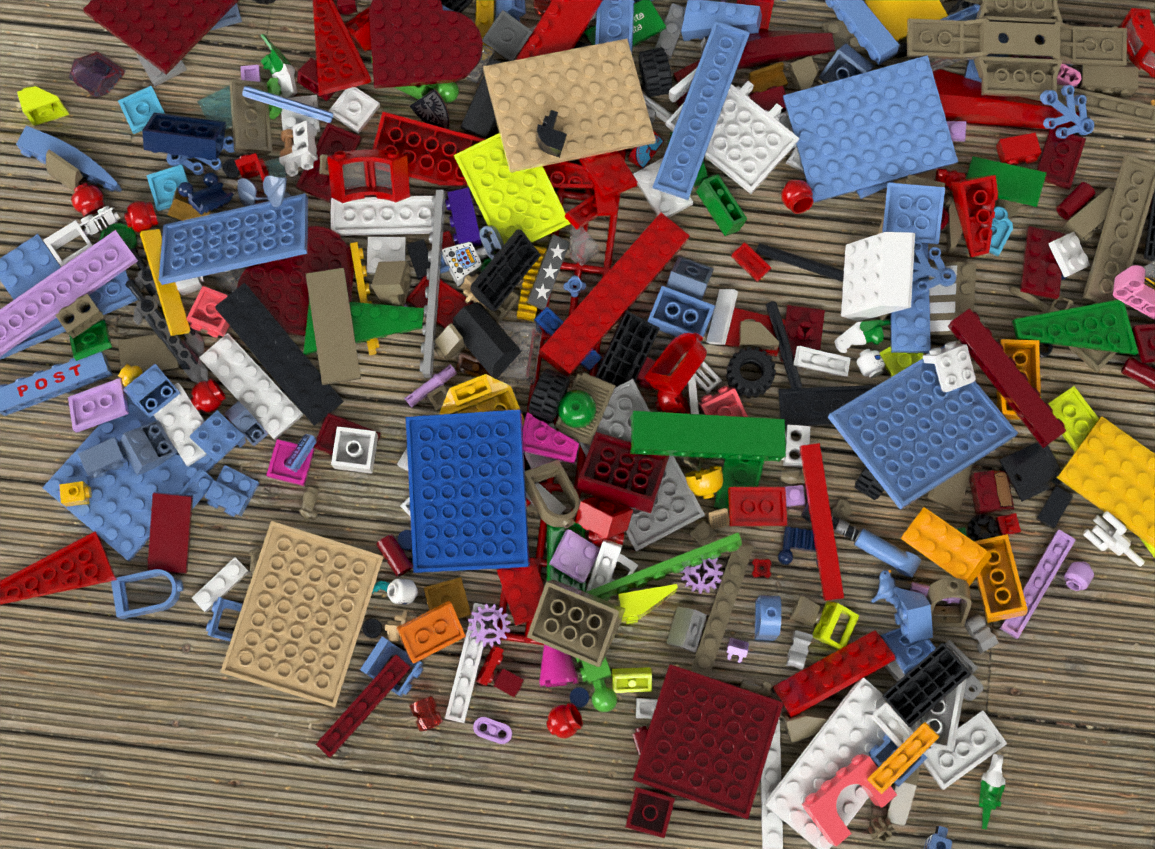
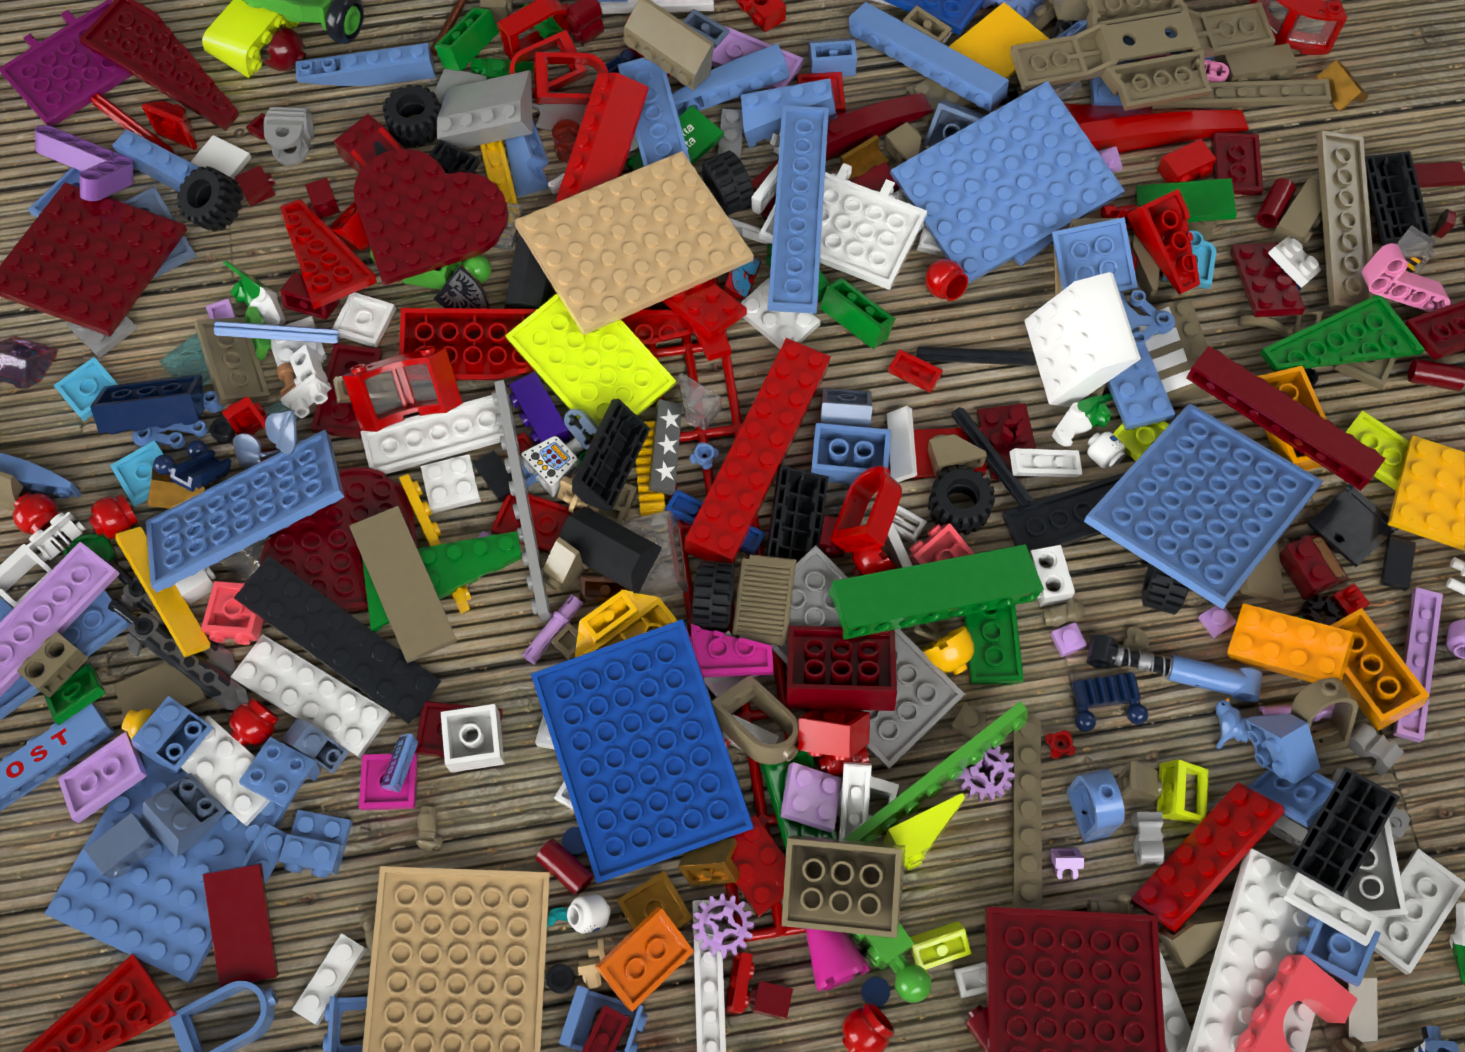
camera: 15 degrees left, 10 degrees down
yellow brick [59,481,92,507] -> none
dark tan plate [371,261,412,307] -> none
dark grey panel [482,10,533,61] -> none
black brick [536,110,567,158] -> none
green cylinder [558,390,596,428] -> none
red plate [564,194,597,230] -> none
light grey panel [667,607,706,653] -> none
tan slope [707,508,729,530] -> none
red plate [728,487,787,527] -> none
red tile [799,443,844,601] -> none
light orange tile [867,722,940,794] -> none
white bracket [923,342,975,392] -> none
medium blue plant [1040,85,1094,138] -> none
none -> pearl gold panel [678,838,740,886]
none -> lavender plate [1198,606,1237,639]

